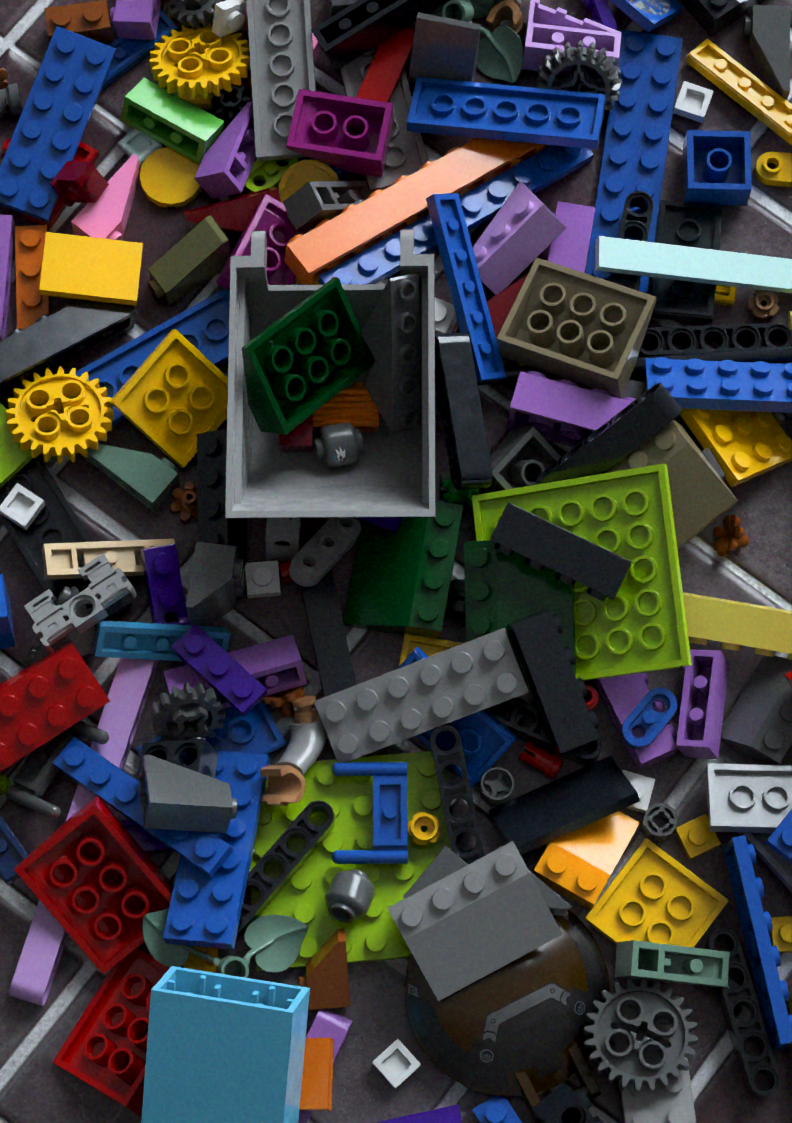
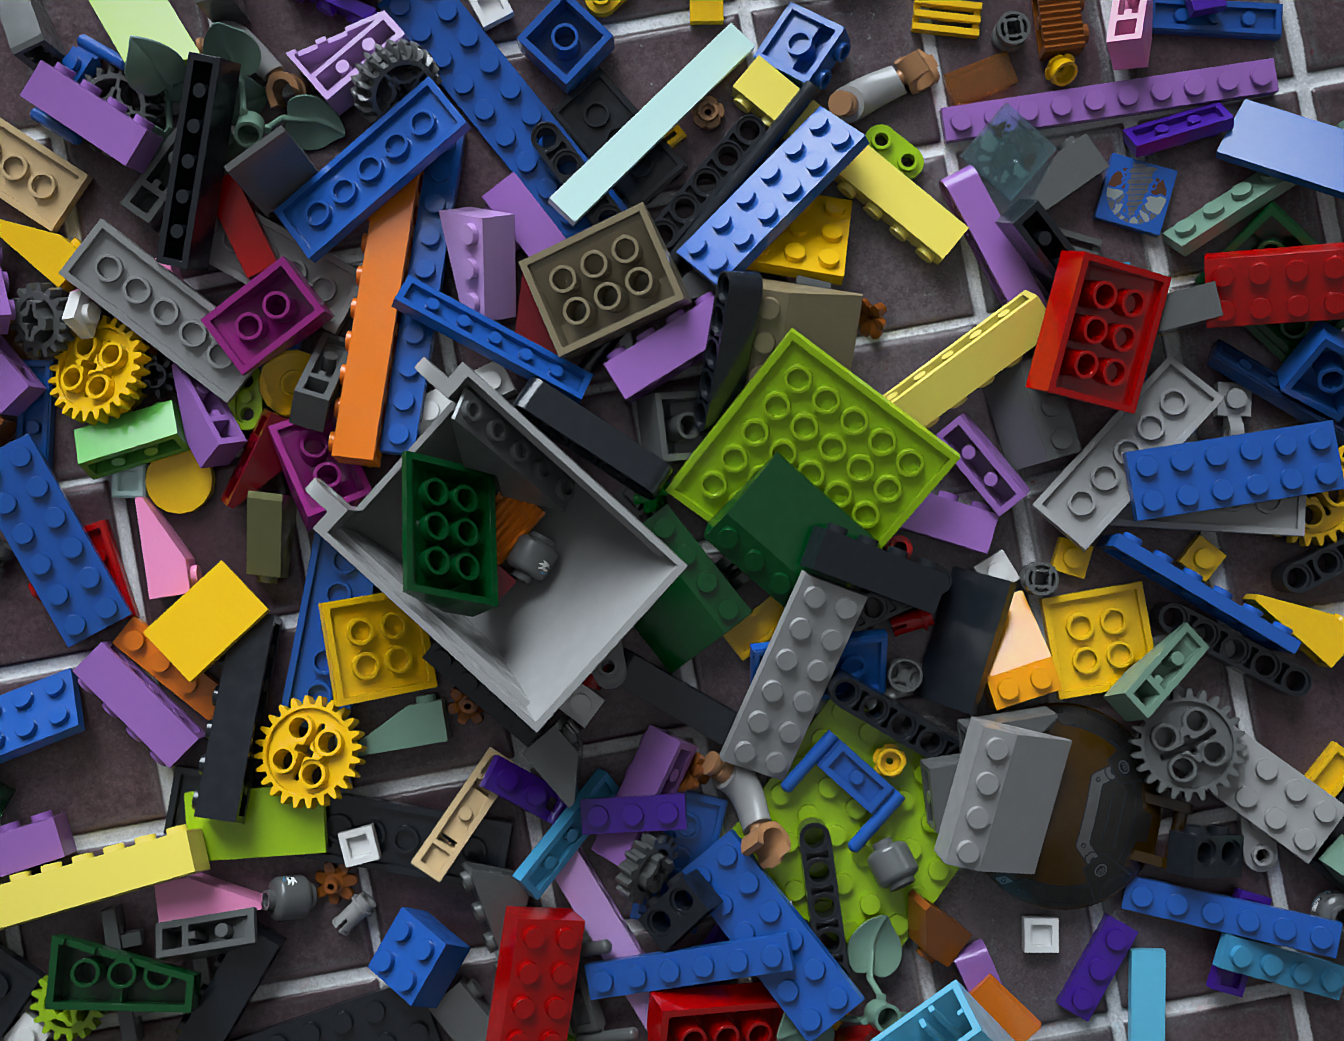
camera: 45 degrees left, 15 degrees up
light grey piece [24,553,137,653] -> none
dark red brick [49,161,109,207] -> none
dark grey slope [138,755,237,833] -> none
black brick [490,502,632,601] -> none
blue plate [621,687,677,749] -> none

